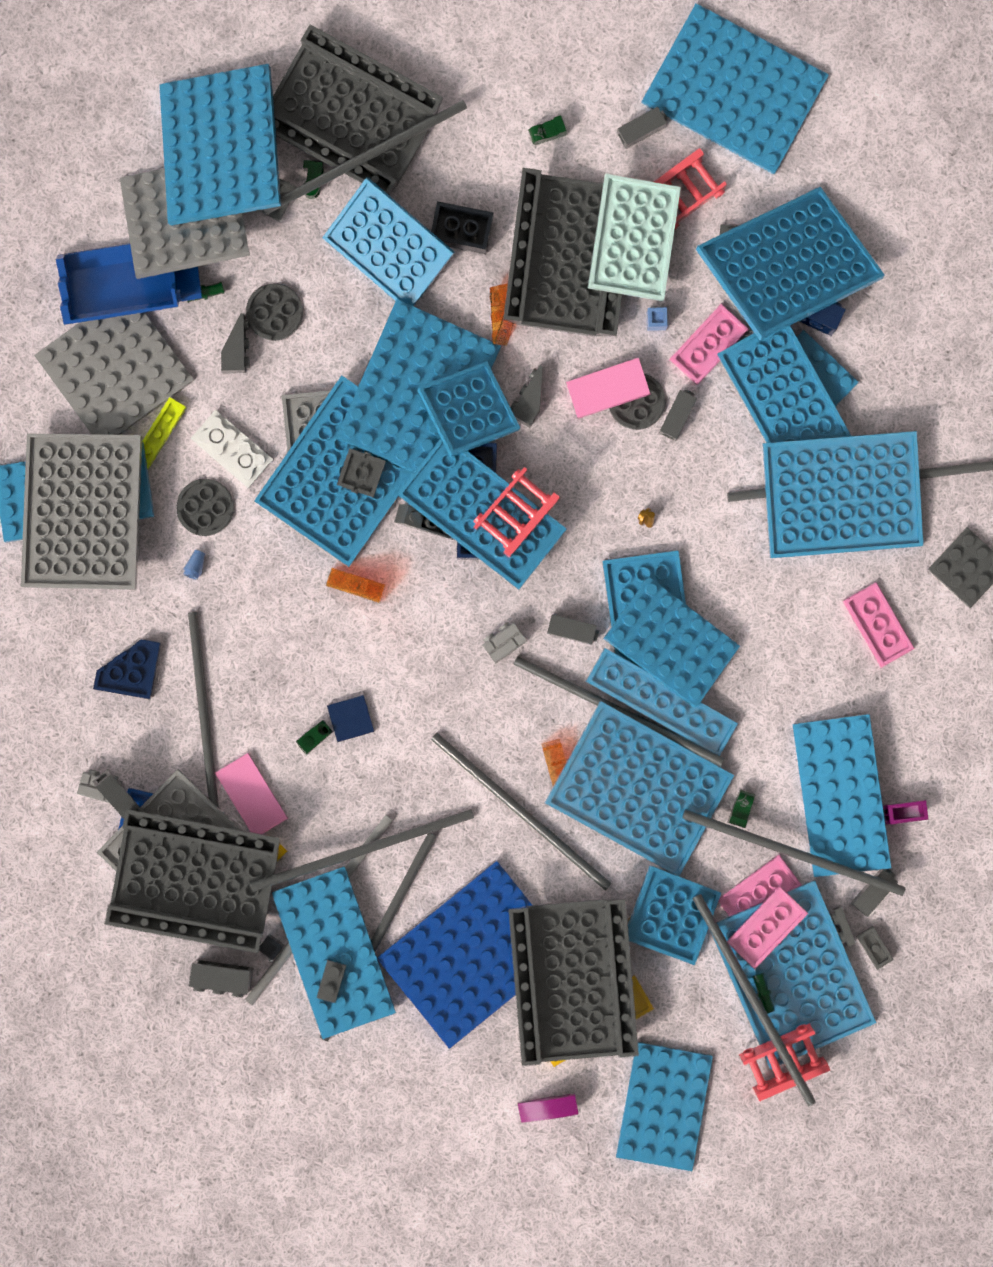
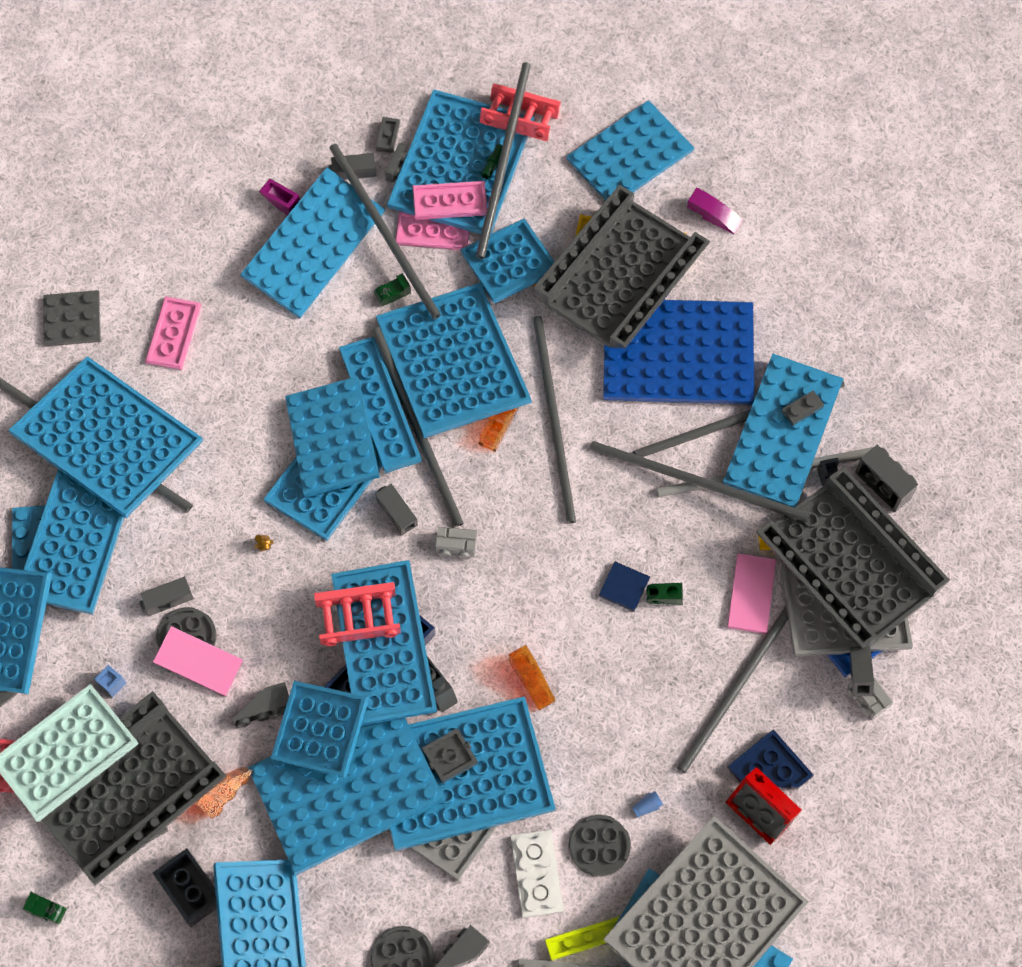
camera: 140 degrees left, 20 degrees down
bright pink tile [669,304,749,385] -> none
none -> piece [725,767,802,845]

